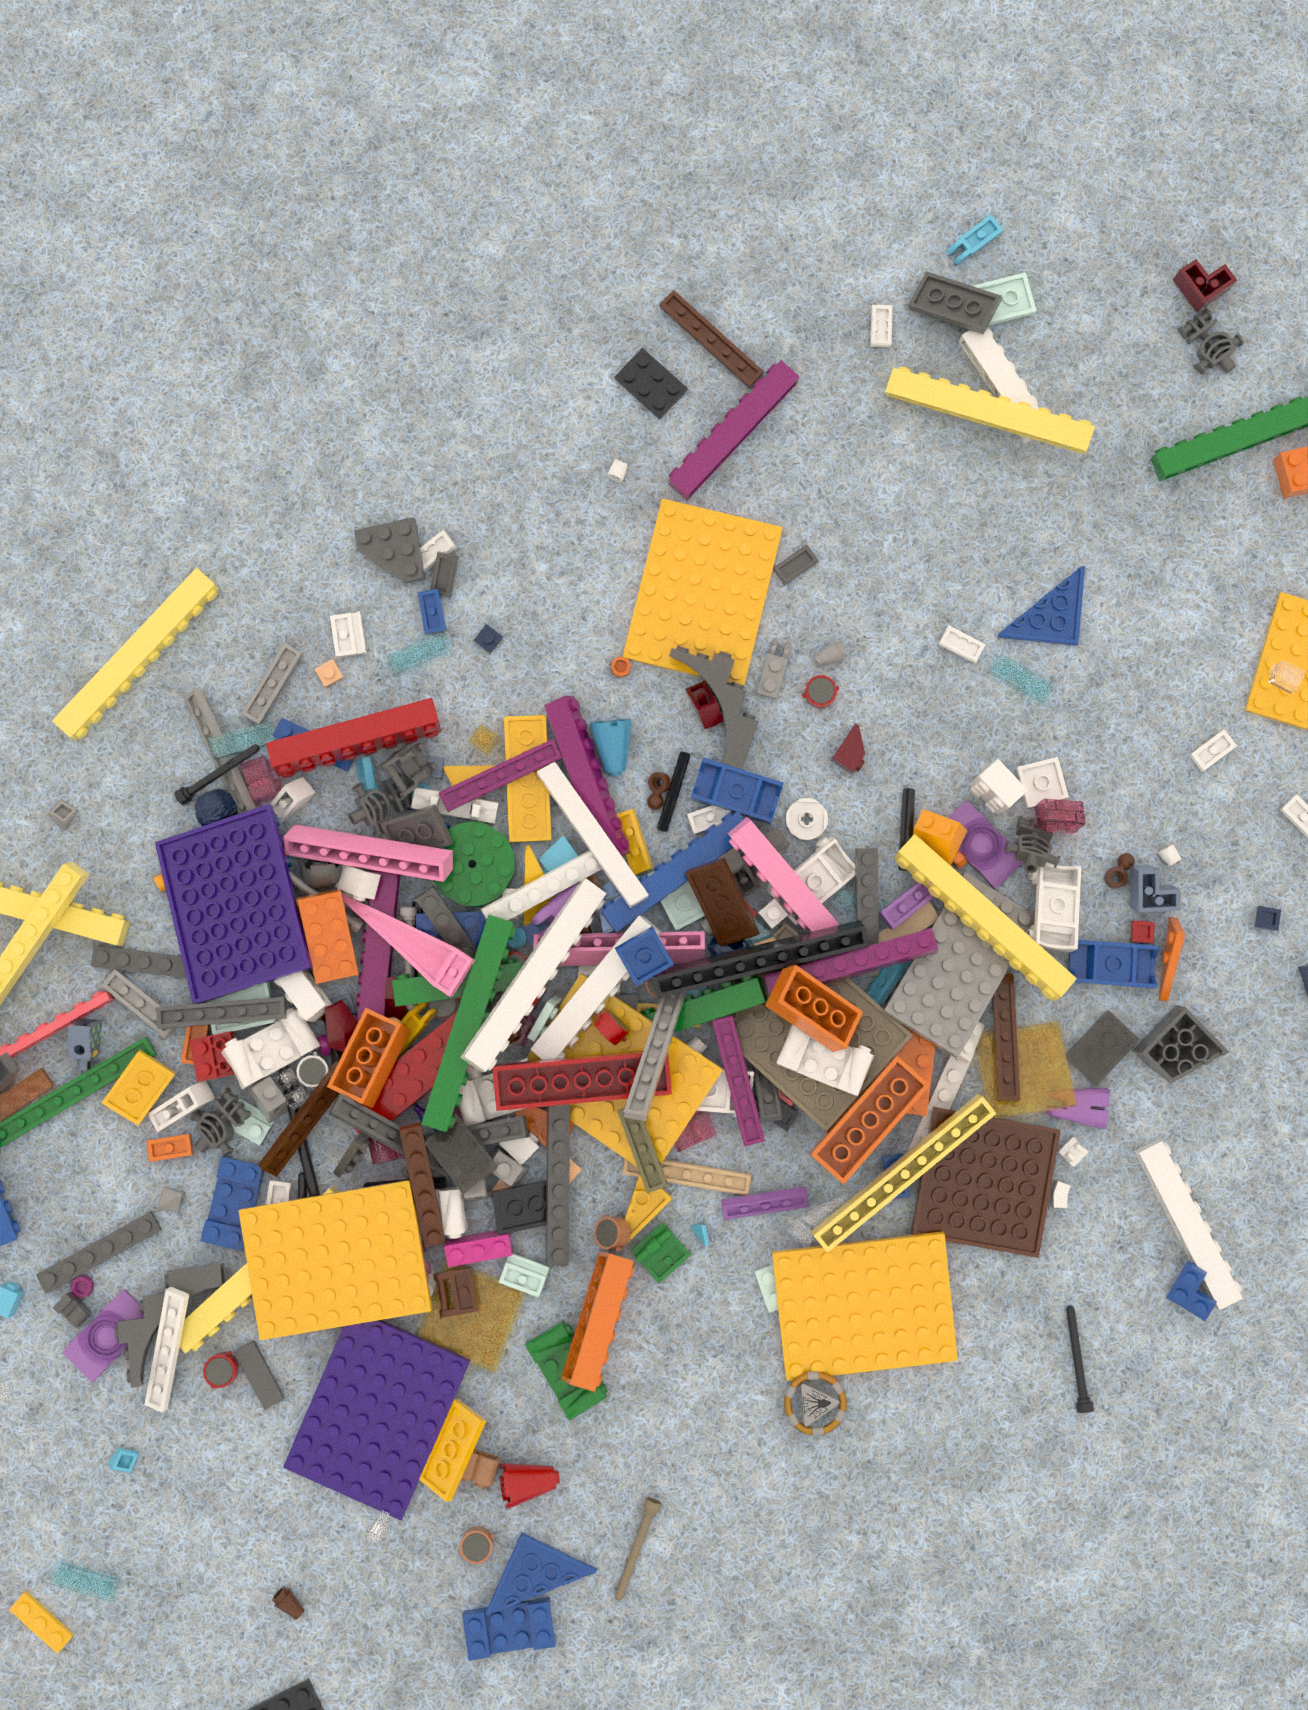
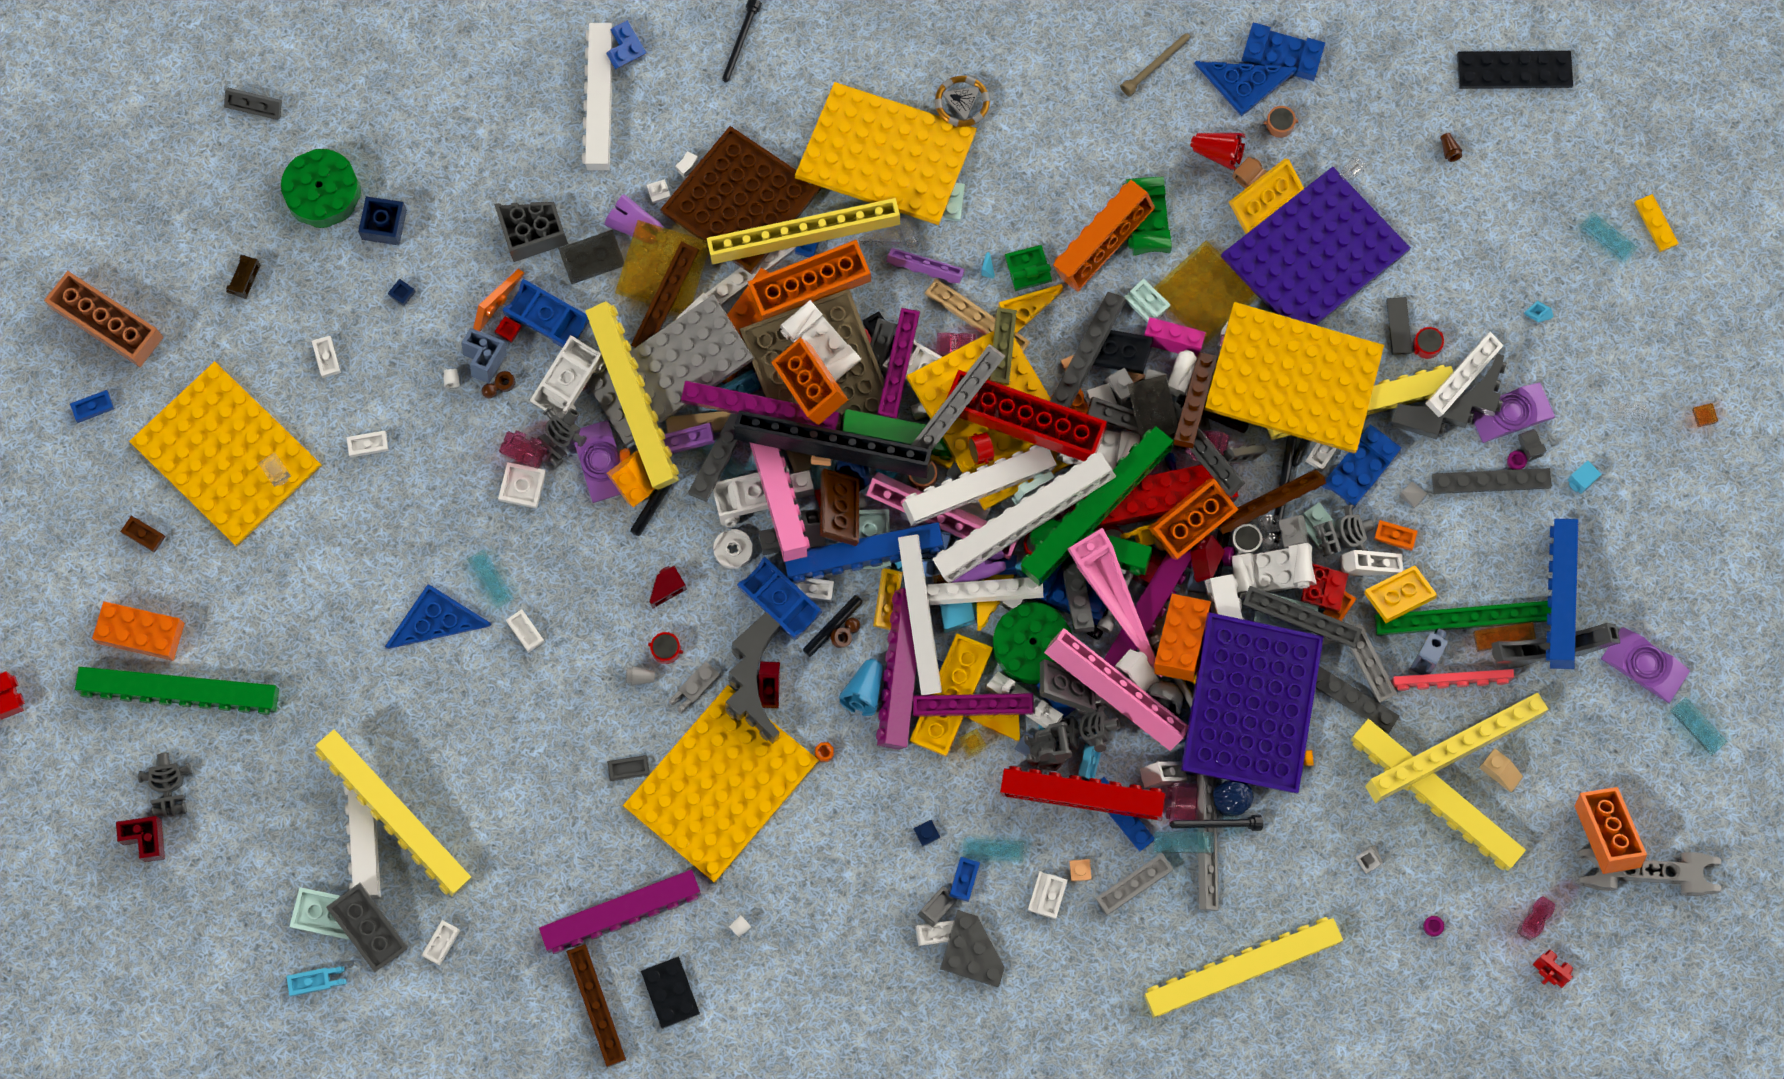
camera: 155 degrees left, 10 degrees down
reddish brown plate [433,1267,479,1318] -> none
piece [594,1214,631,1252] -> none
blue plate [615,926,674,986] -> none
white brick [969,759,1028,815] -> none

